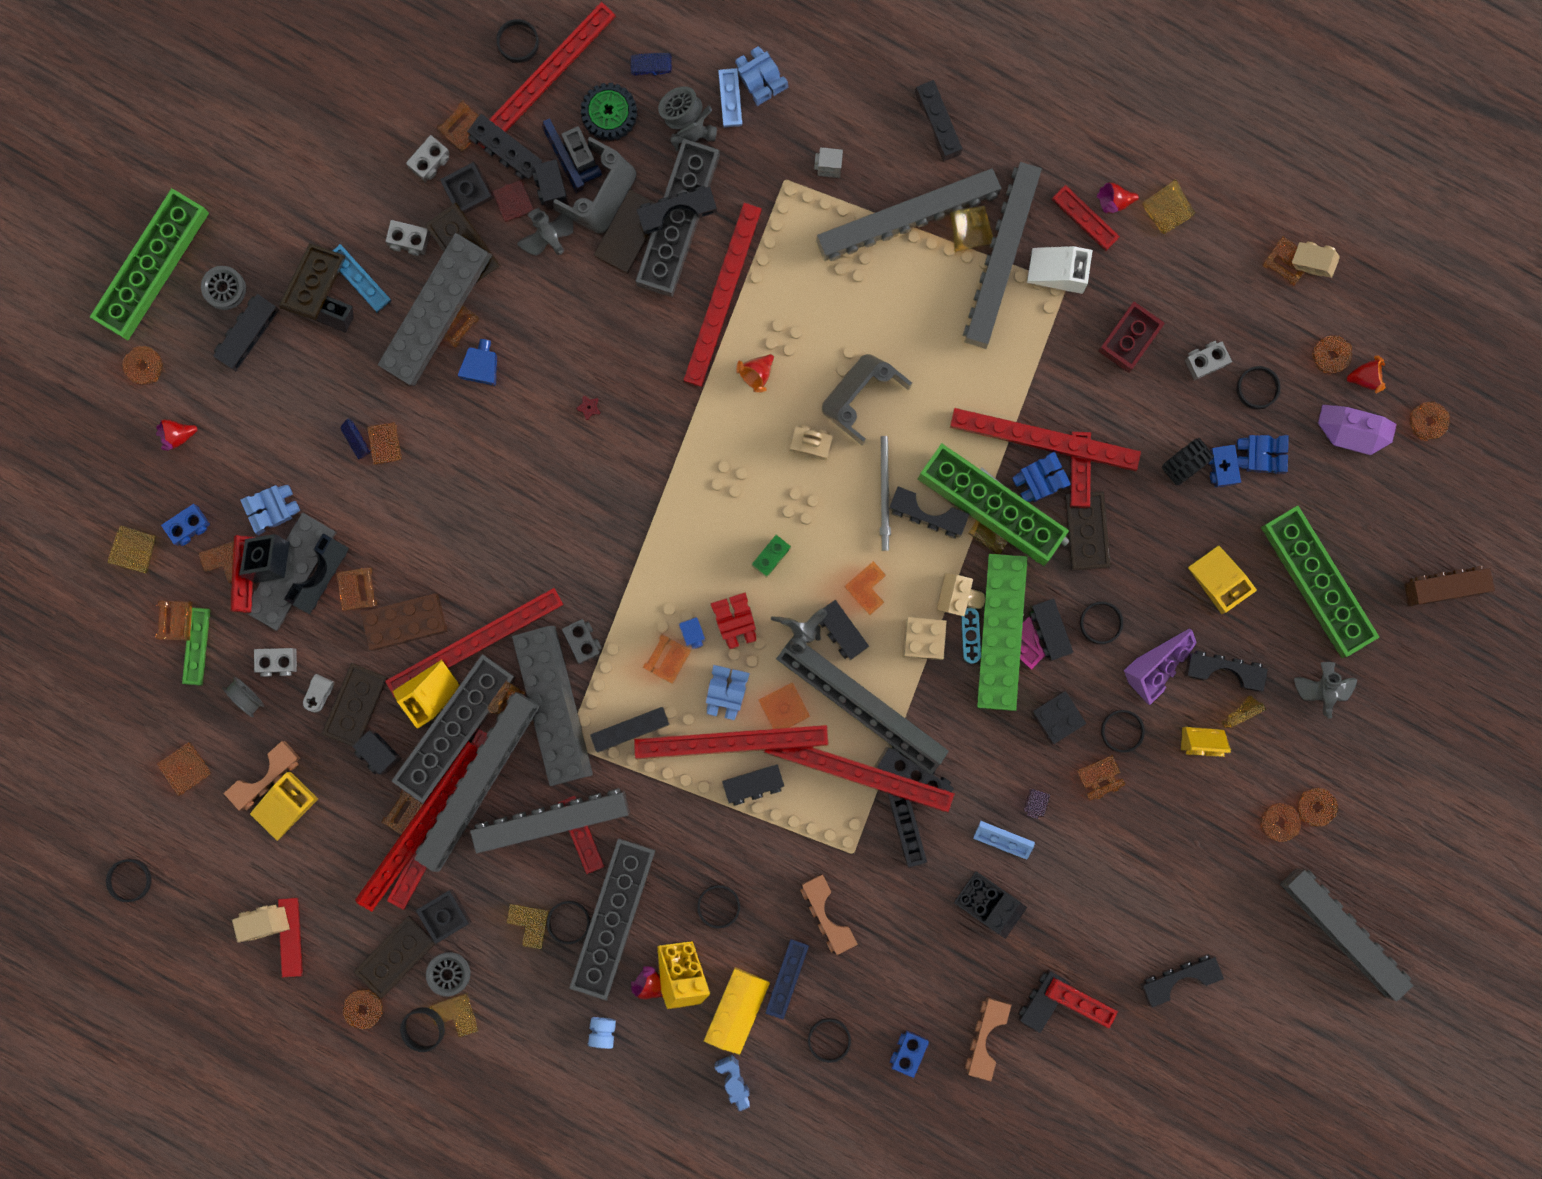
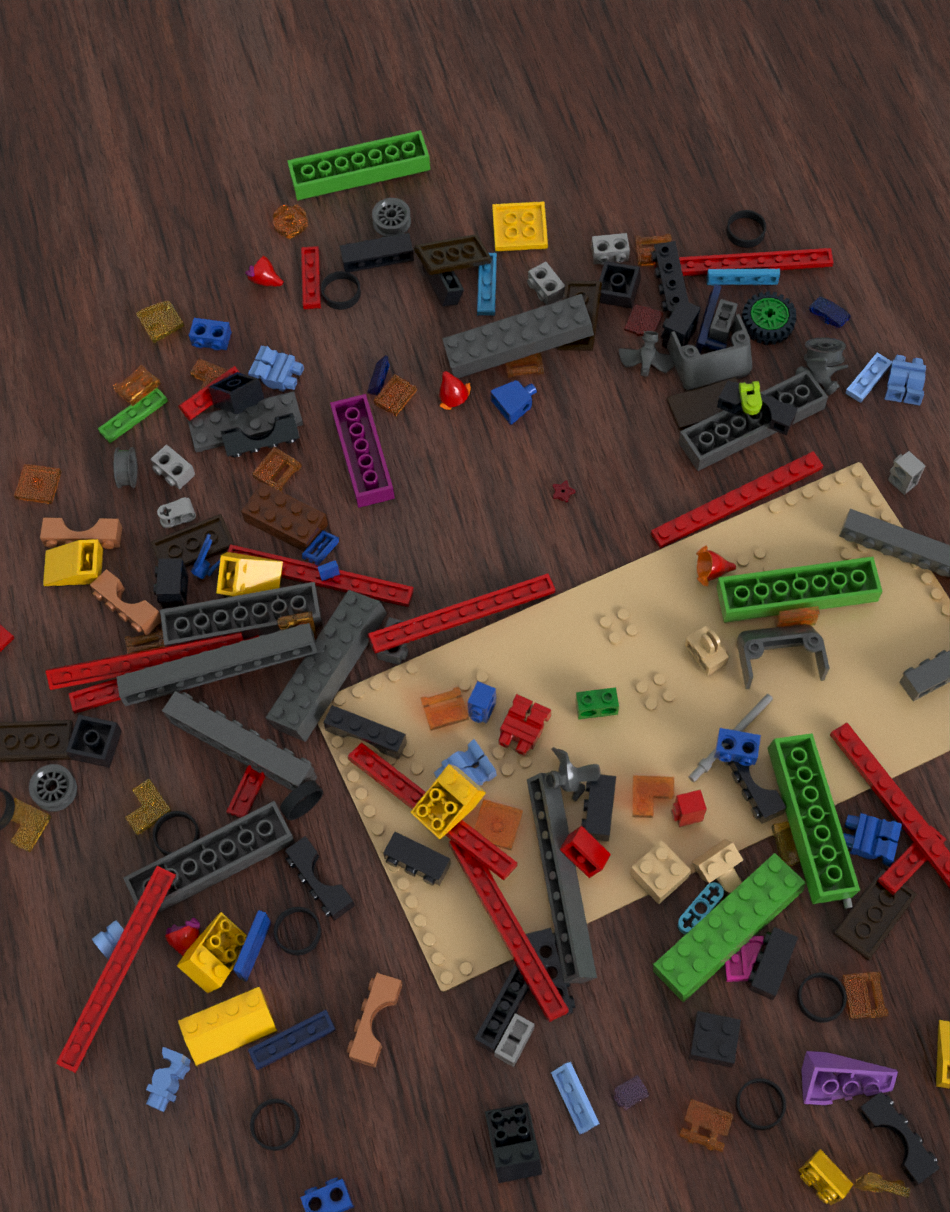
camera: 50 degrees right, 20 degrees down
none -> red plate [56,866,176,1073]
none -> nougat arch [90,569,161,636]
none -> blue plant [191,534,220,579]
none -> blue tile [233,910,271,982]
none -> black tyre [280,780,323,821]
none -> black arch [285,836,355,921]
none -> red tile [301,246,321,309]
none -> blue tile [302,530,339,566]
none -> blue tile [317,560,340,581]
none -> black tyre [321,271,361,310]
none -> magenta brick [330,394,395,508]
none -> red plate [368,574,556,654]
none -> yellow slope [410,764,486,839]
none -> red hat [439,371,471,410]
none -> yellow plate [492,202,548,251]
none -> light grey brick [494,1013,534,1067]
none -> red brick [560,826,611,878]
none -> red brick [671,789,707,827]
none -> dark azure tile [706,269,780,285]
none -> blue brick [714,728,761,766]
none -> bright green brick [716,557,883,623]
none -> lime plate [739,381,762,415]
none -> clear orange plate [775,606,820,627]
none -> clear orange plate [842,972,889,1020]

